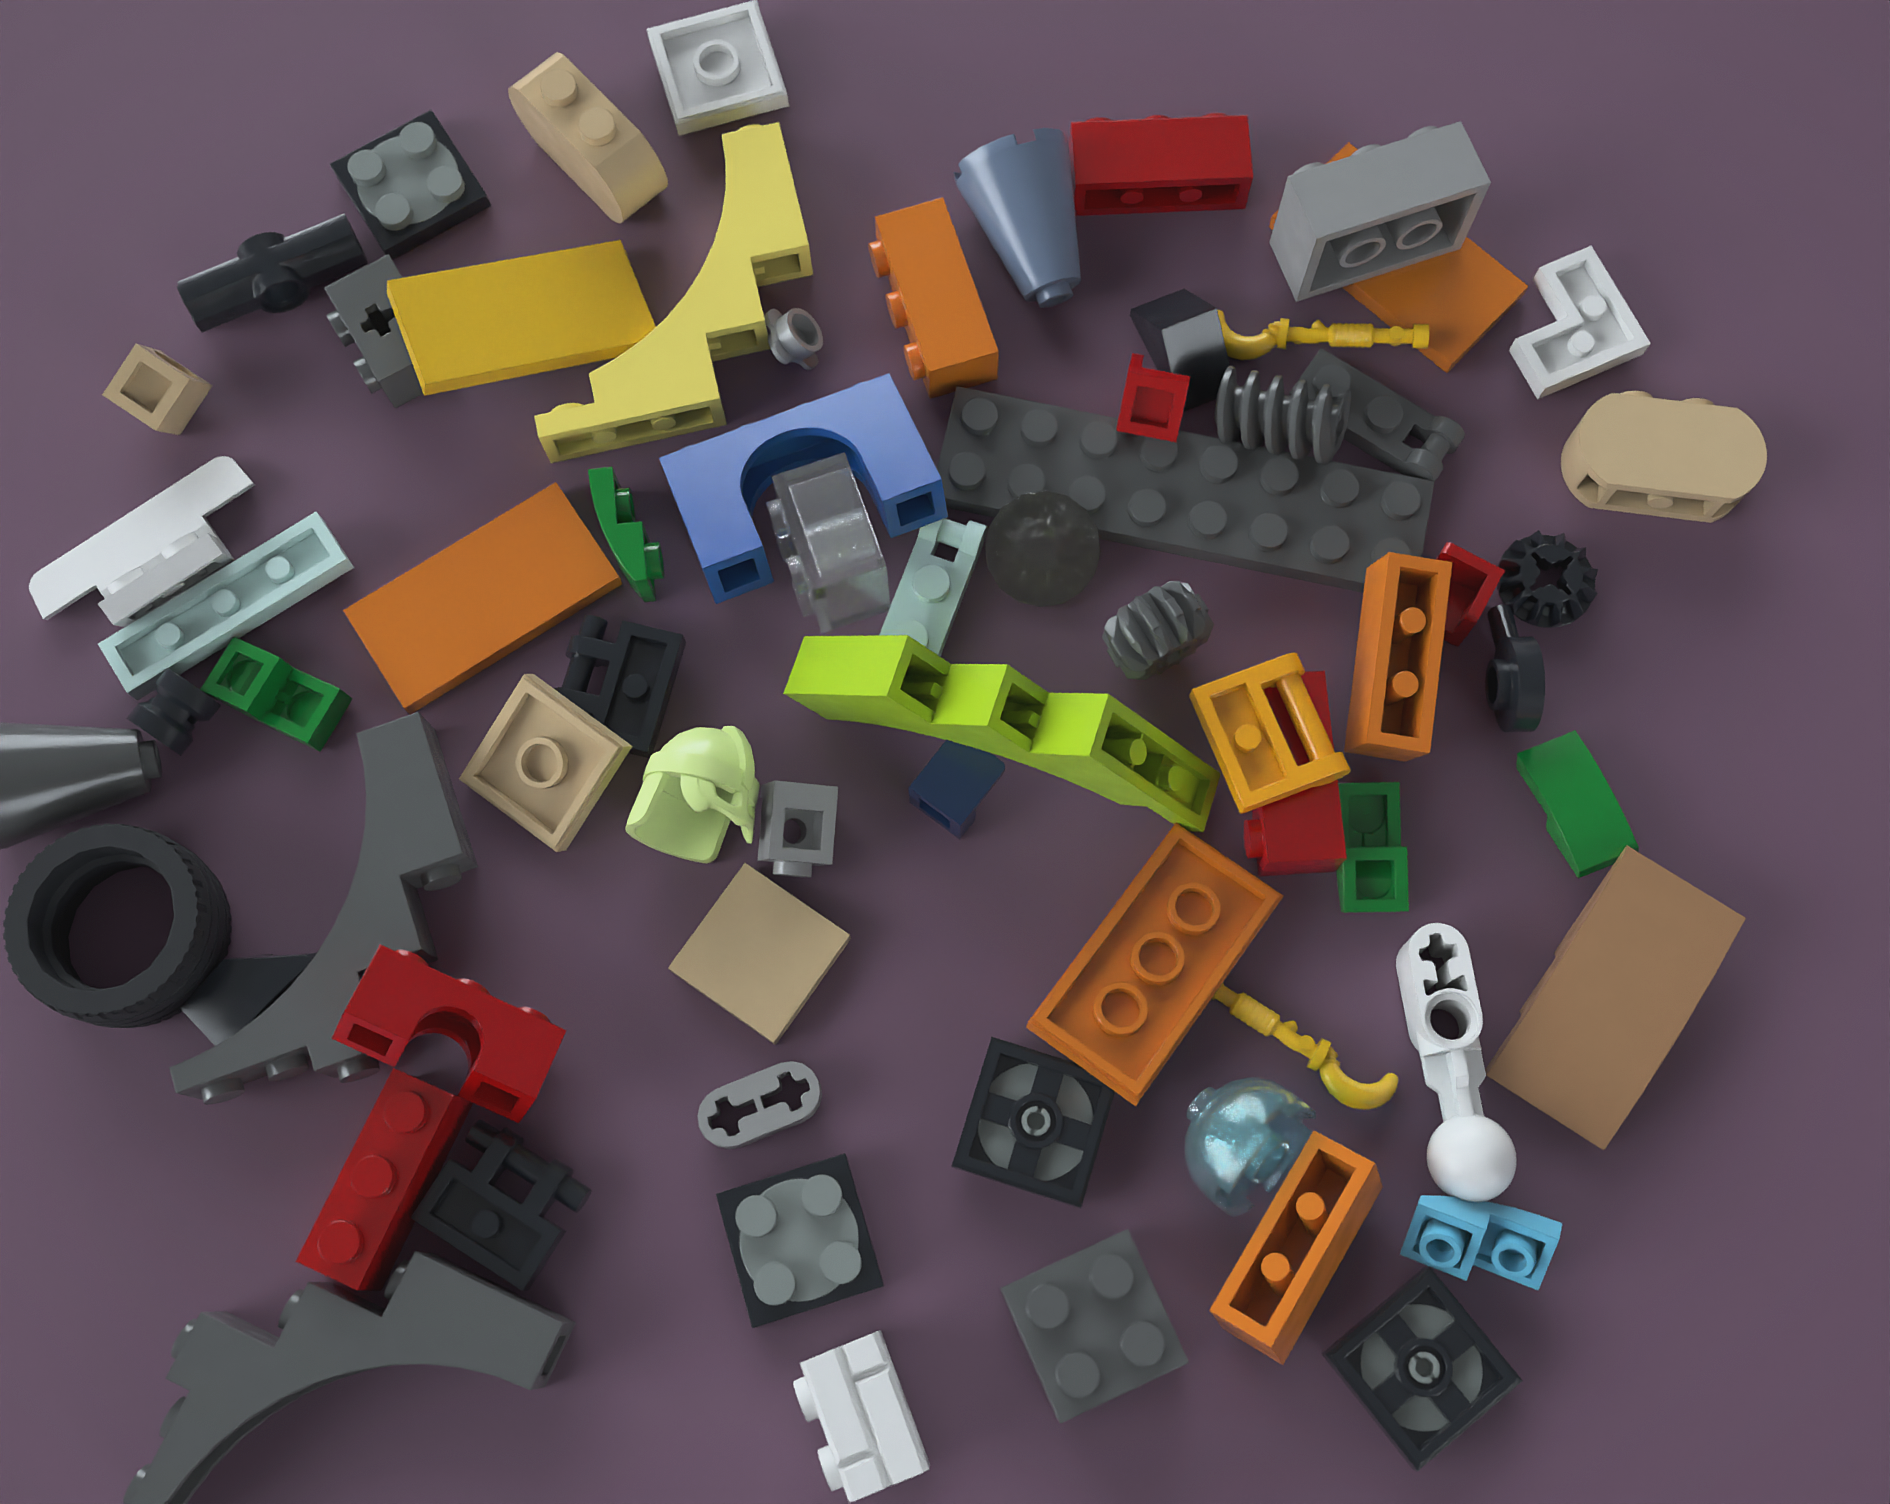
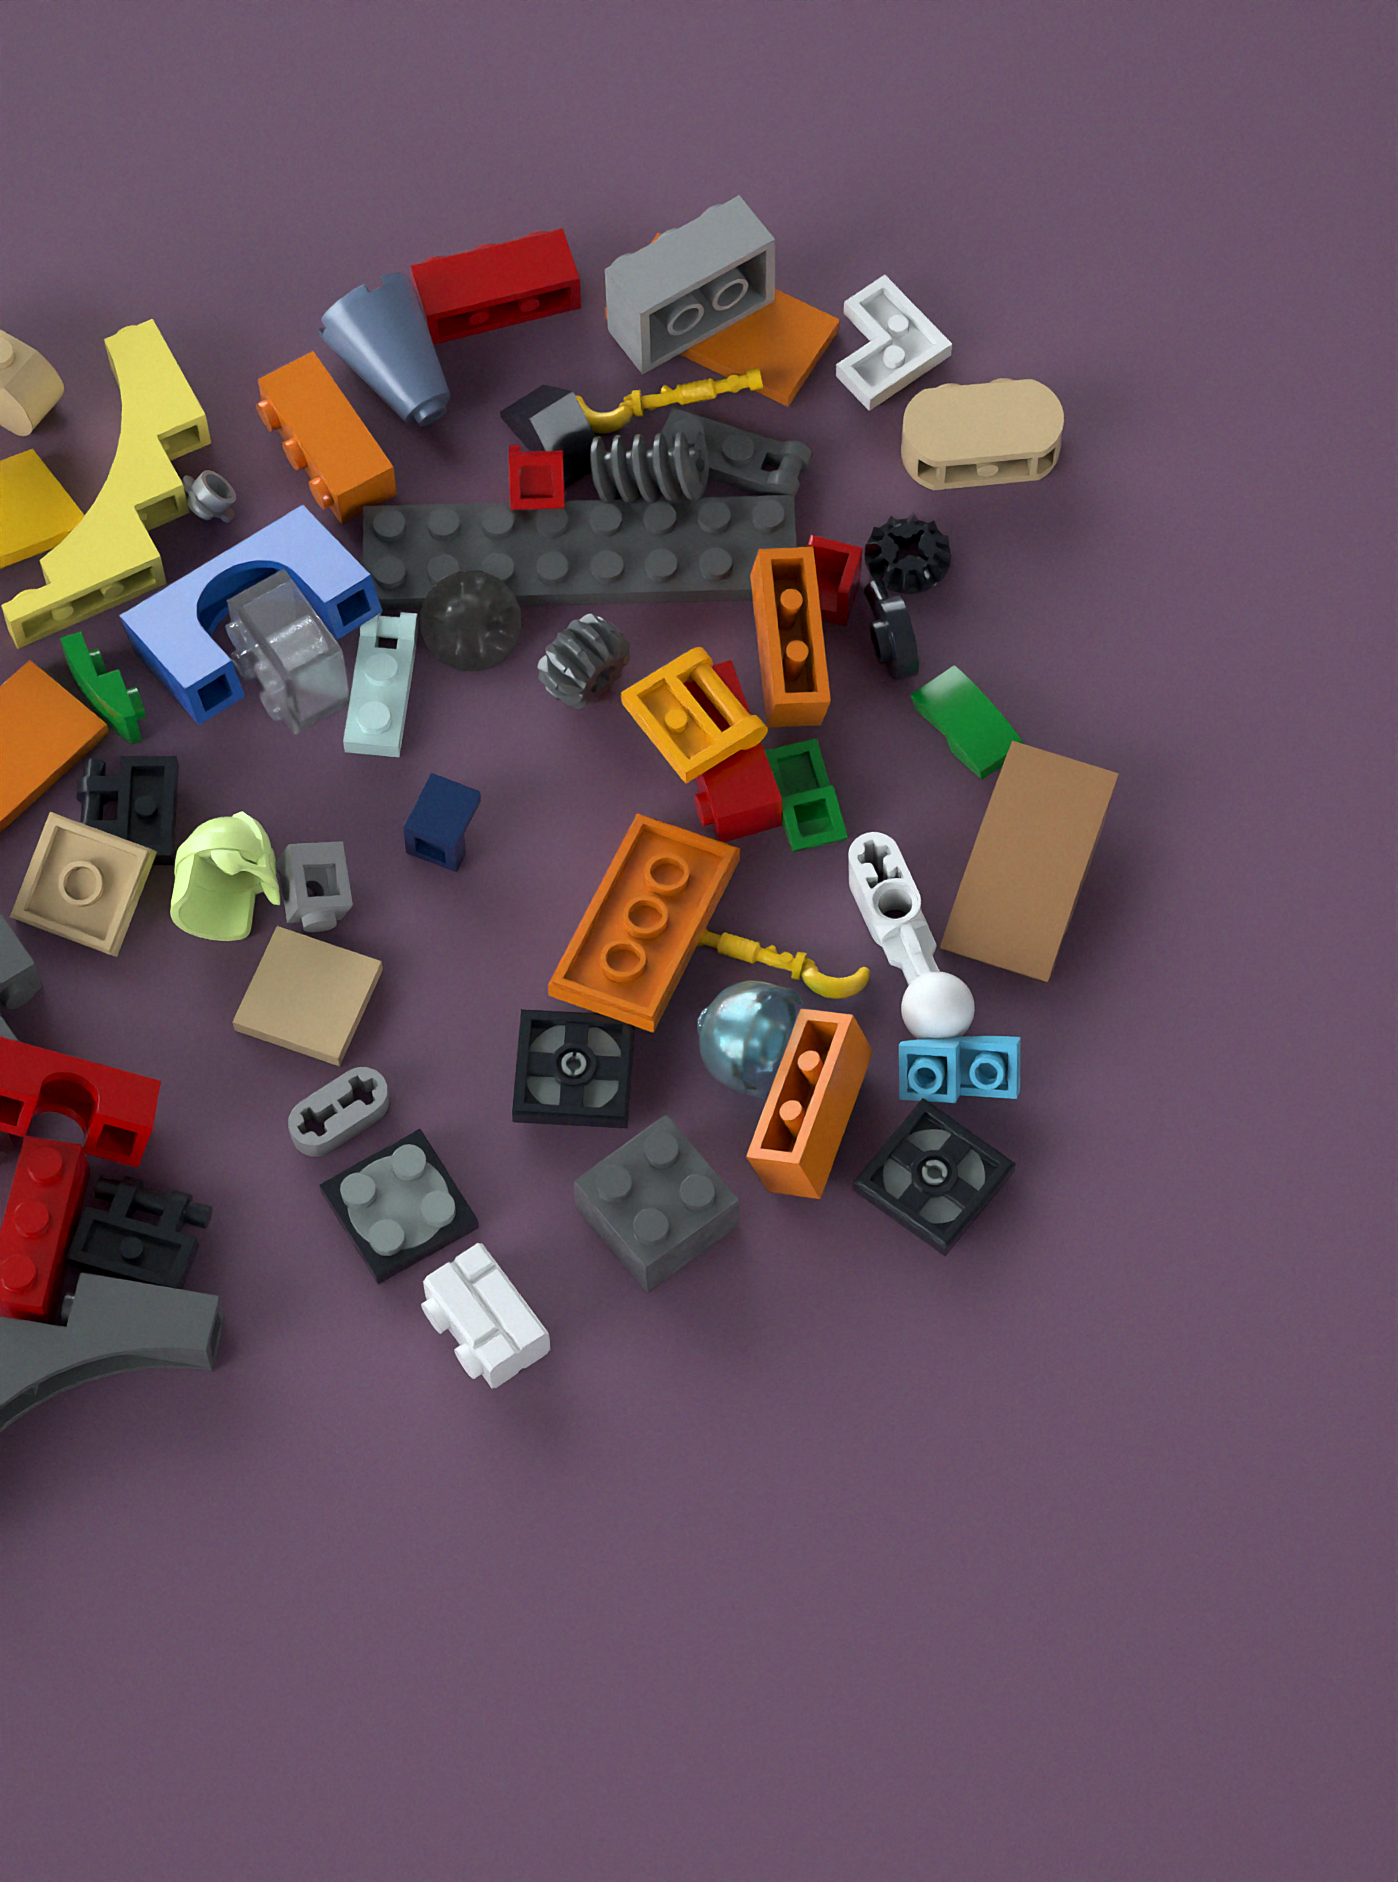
camera: 15 degrees left, 10 degrees down
white plate [647,0,789,136] -> none
lime arch [783,635,1221,832] -> none

